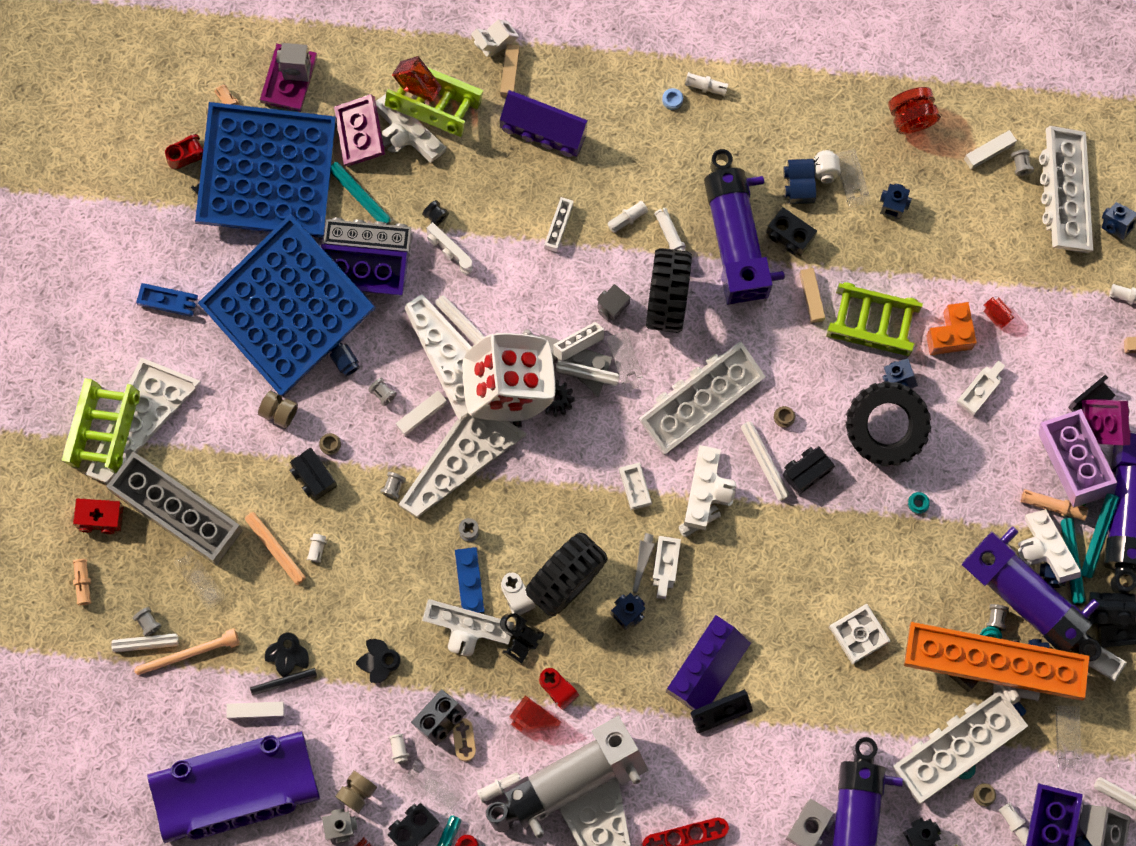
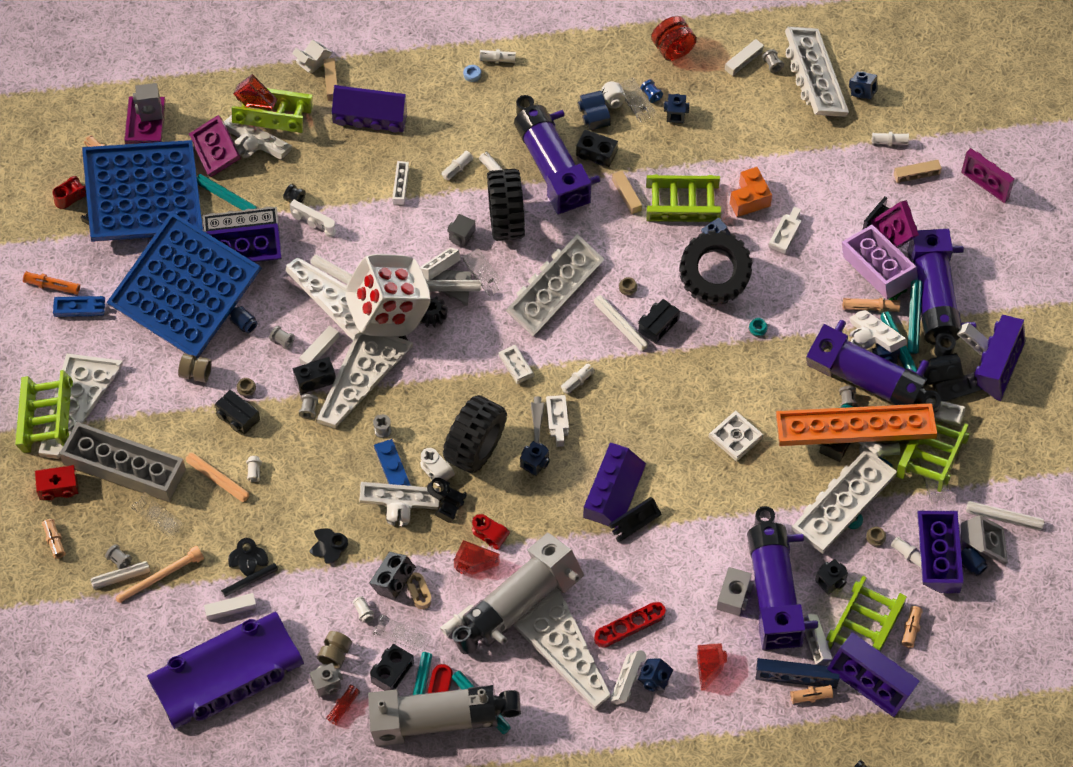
camera: 10 degrees left, 15 degrees down
white plate [684,445,736,530] -> none
clear red brick [983,297,1015,329] -> none
none -> orange pin [23,271,80,295]
none -> black brick [292,357,336,395]
none -> blue bush [640,79,663,103]
none -> lime fence [896,424,970,492]

